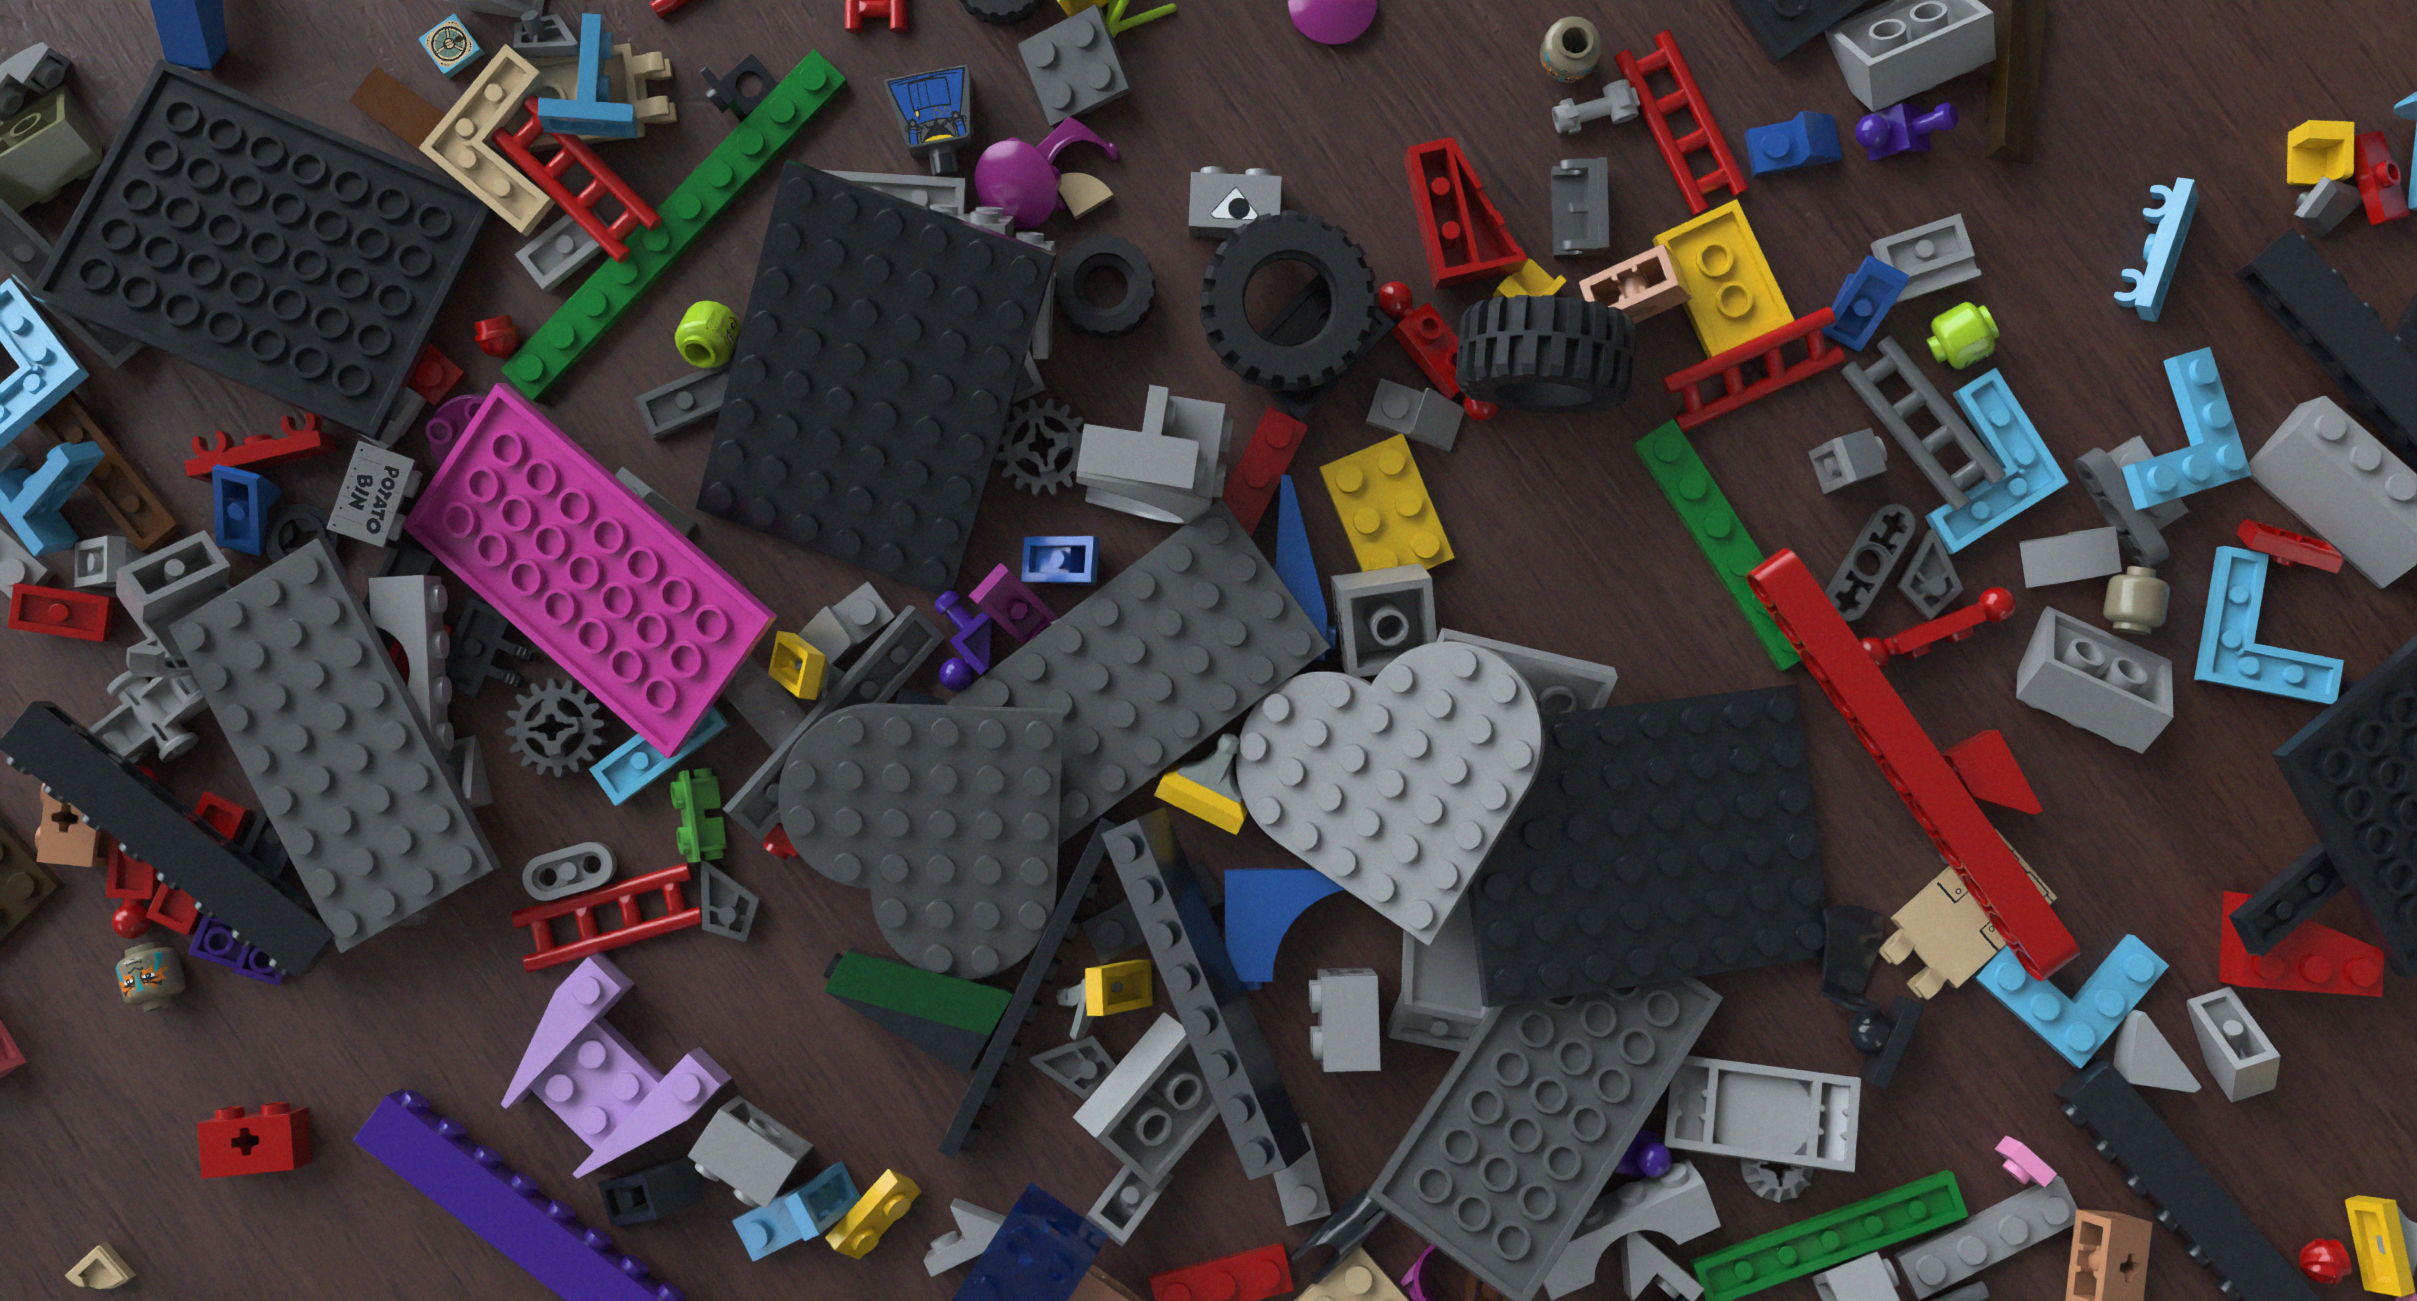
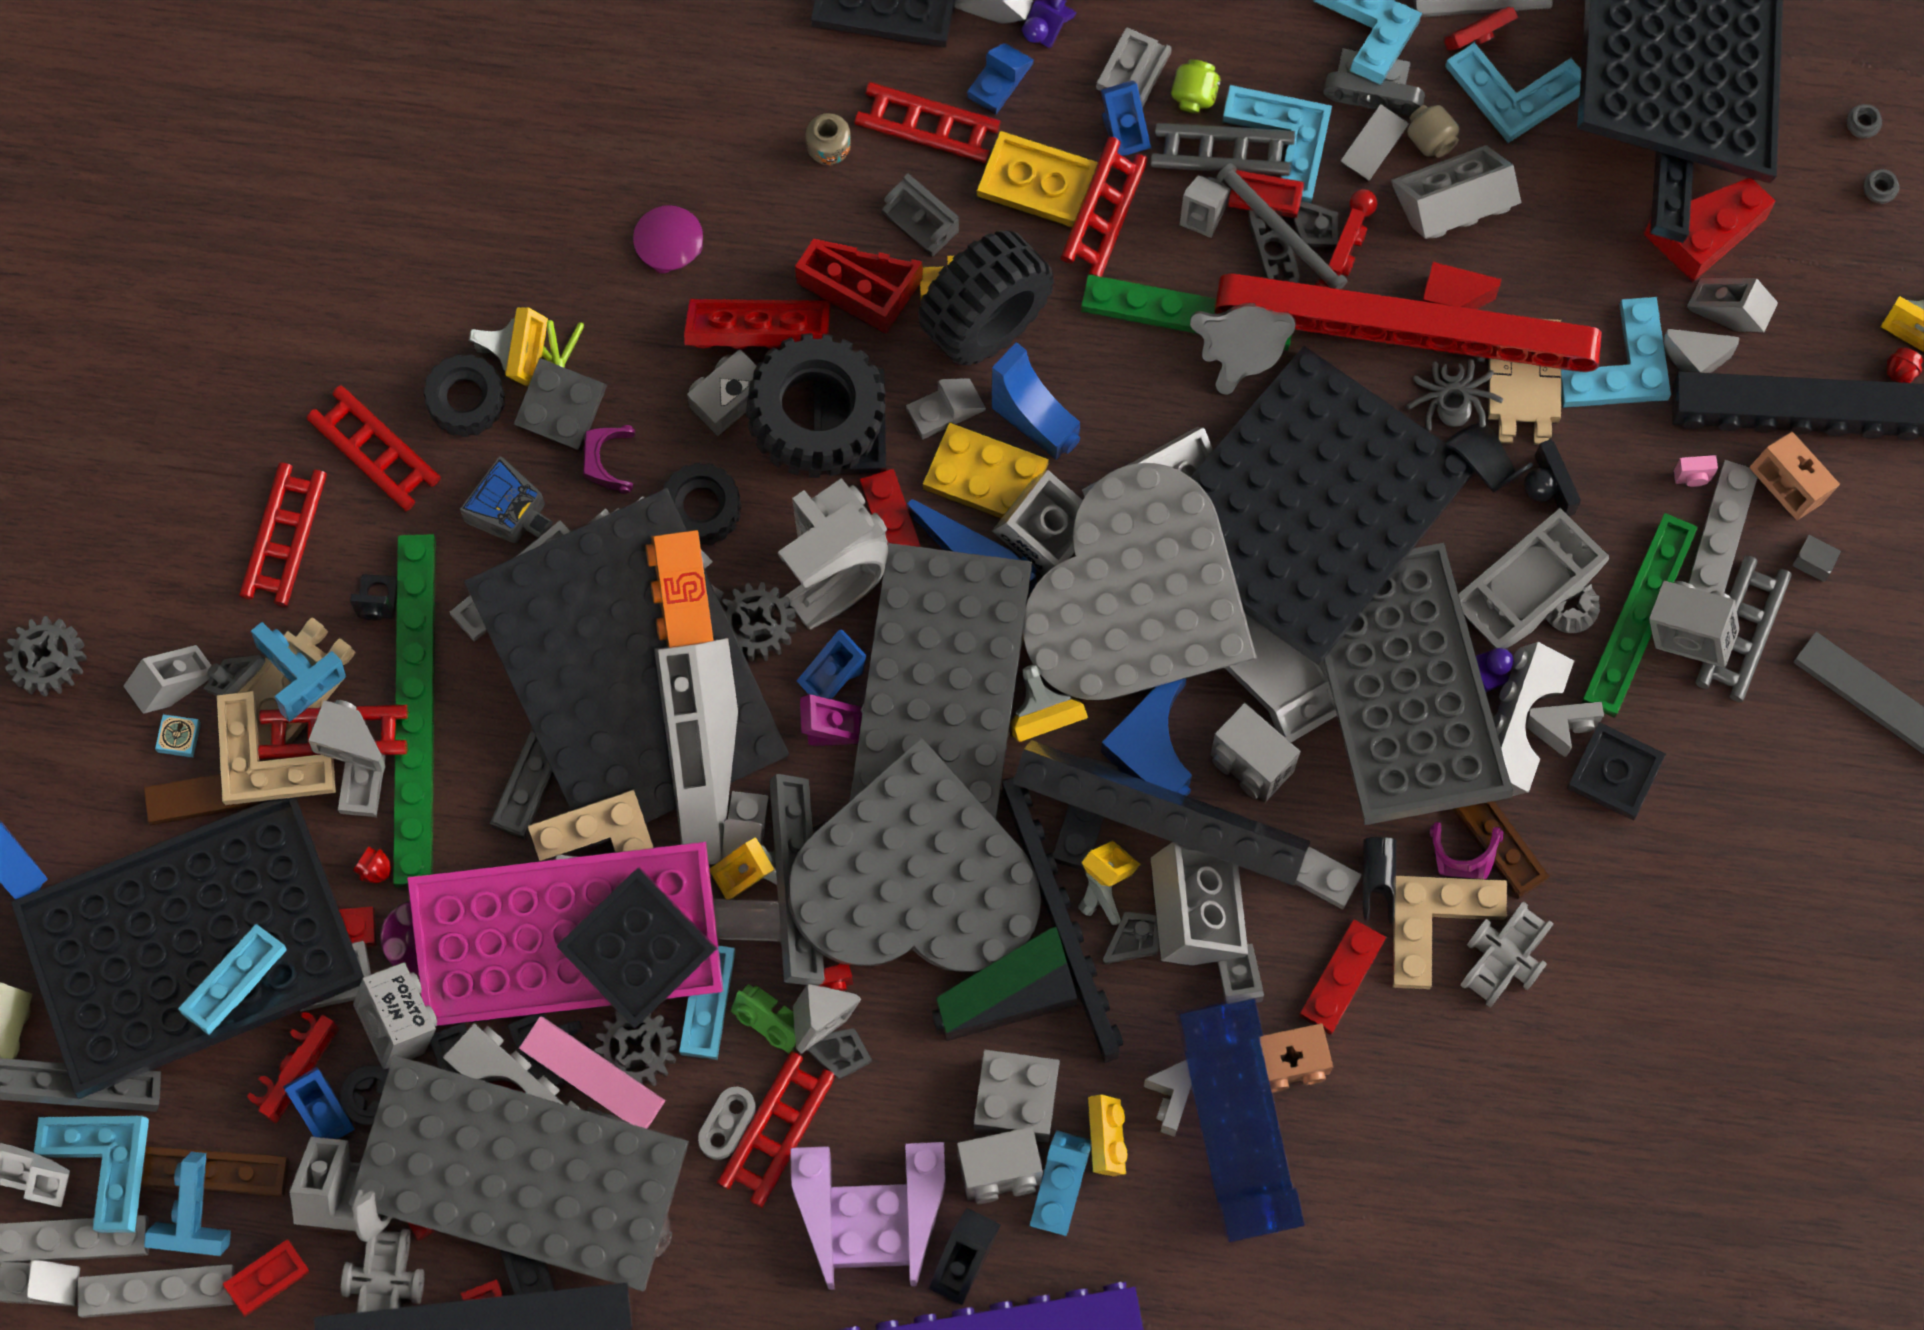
camera: 45 degrees left, 15 degrees down
light grey slope [74,536,147,588] -> none
lime head [675,300,741,368] -> none
dark purple piece [935,591,994,692] -> none
magenta dish [975,137,1062,230] -> none
tan tile [1058,173,1114,221] -> none
red plate [1378,281,1499,421] -> none
light grey bar [1552,79,1640,135] -> none
nougat brick [1579,244,1692,324] -> none
none -> medium azure plate [178,924,286,1035]
none -> light grey slope [308,700,386,773]
none -> bright pink tile [519,1017,666,1128]
none -> tan plate [528,789,653,861]
none -> black plate [557,867,718,1028]
none -> orange brick [646,530,714,648]
none -> light grey wedge [654,638,738,865]
none -> red plate [684,299,830,349]
none -> light grey slope [793,984,861,1054]
none -> light grey brick [974,1049,1060,1143]
none -> blue arch [992,342,1081,460]
none -> dark grey tile [1190,303,1295,395]
none -> dark grey bar [1217,163,1348,289]
none -> red tile [1229,170,1304,219]
none -> dark grey animal [1406,359,1503,431]

